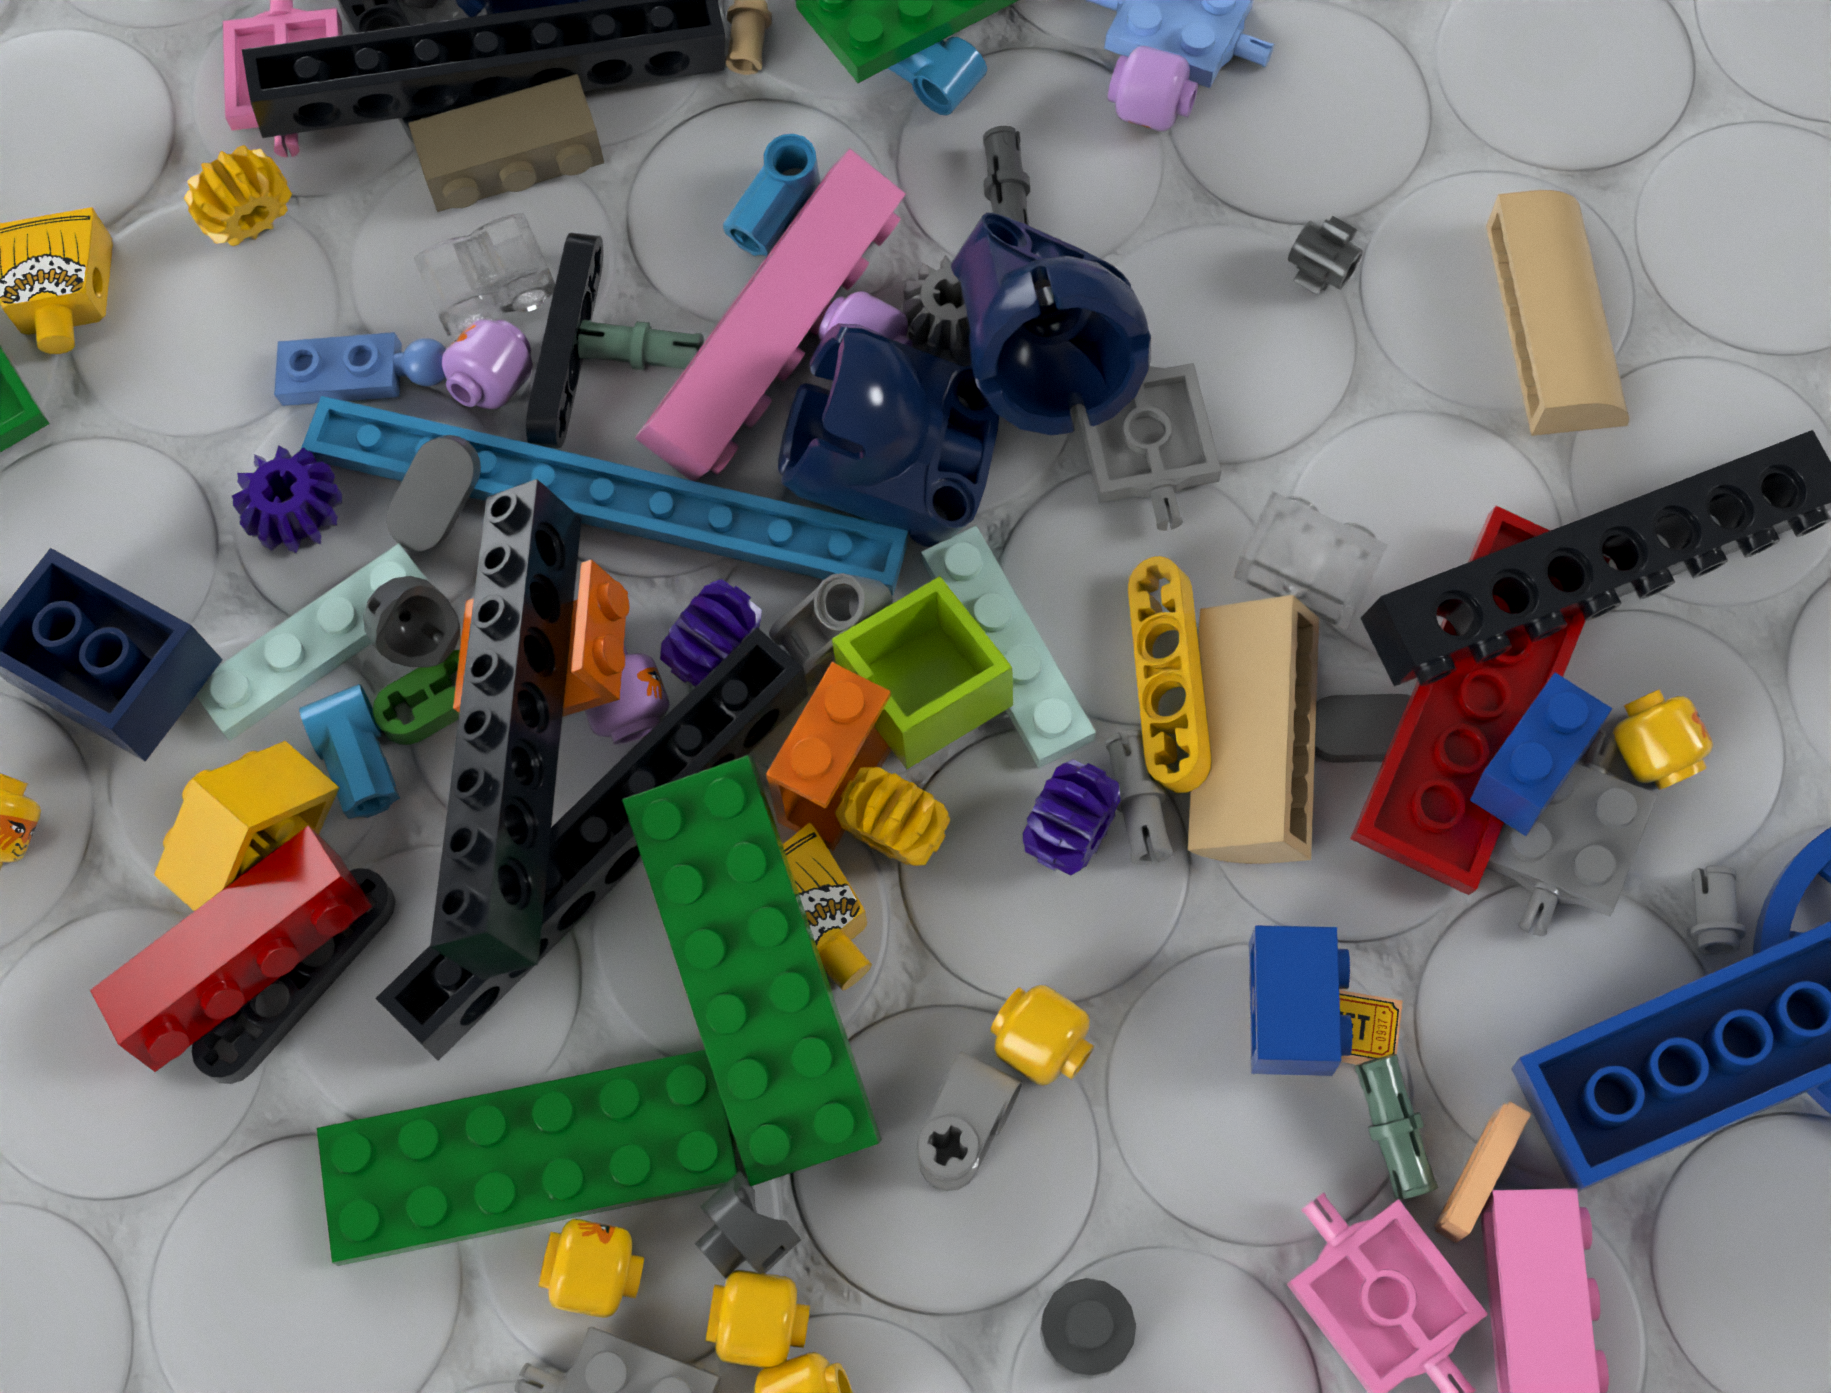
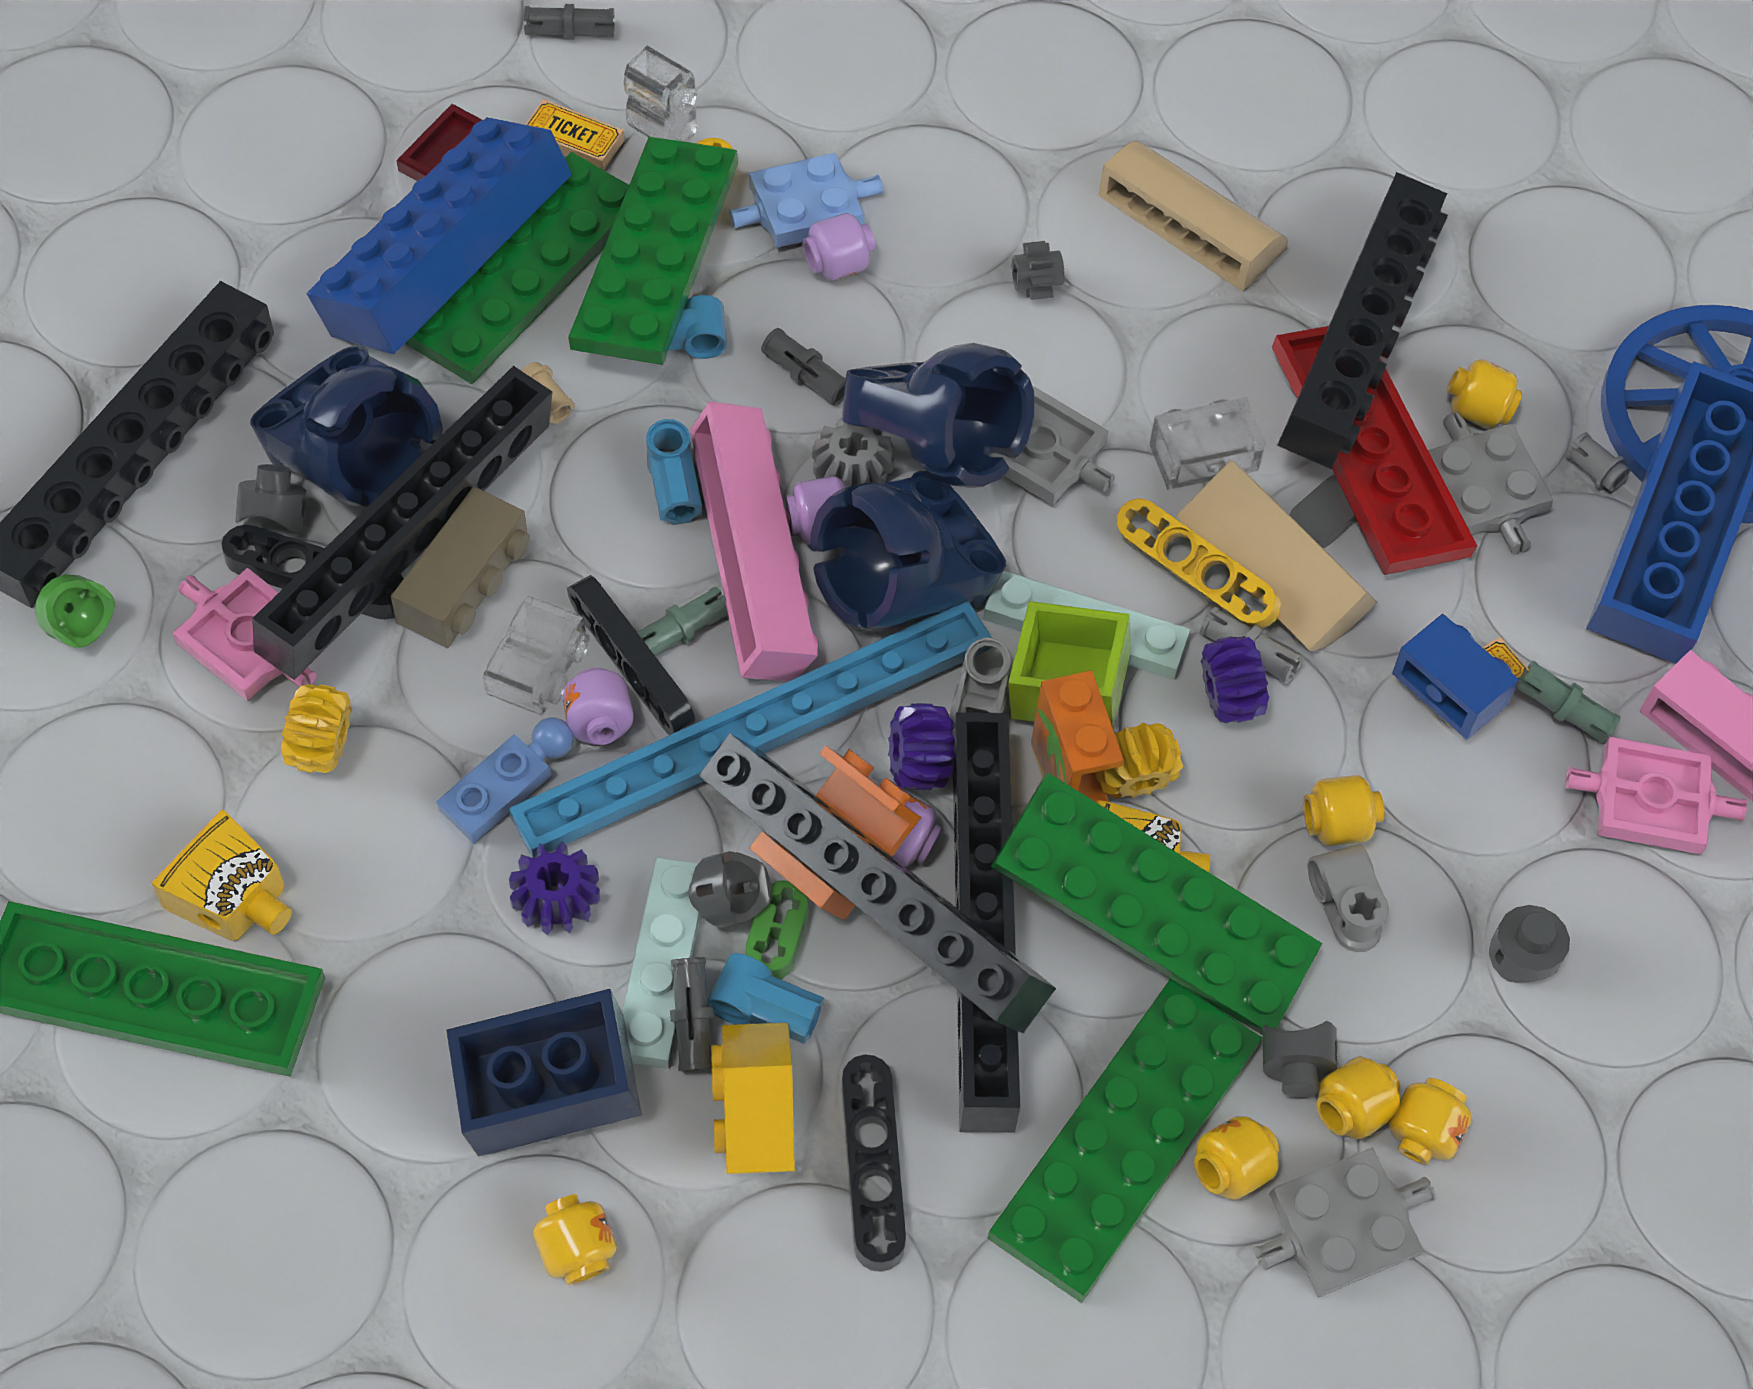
camera: 50 degrees left, 10 degrees down
red brick [90,825,373,1072] -> none
dark grey tile [386,435,481,551] -> none
light nougat tile [1434,1101,1532,1243] -> none
blue brick [1470,672,1612,836] -> none
none -> dark grey pin [670,957,714,1071]

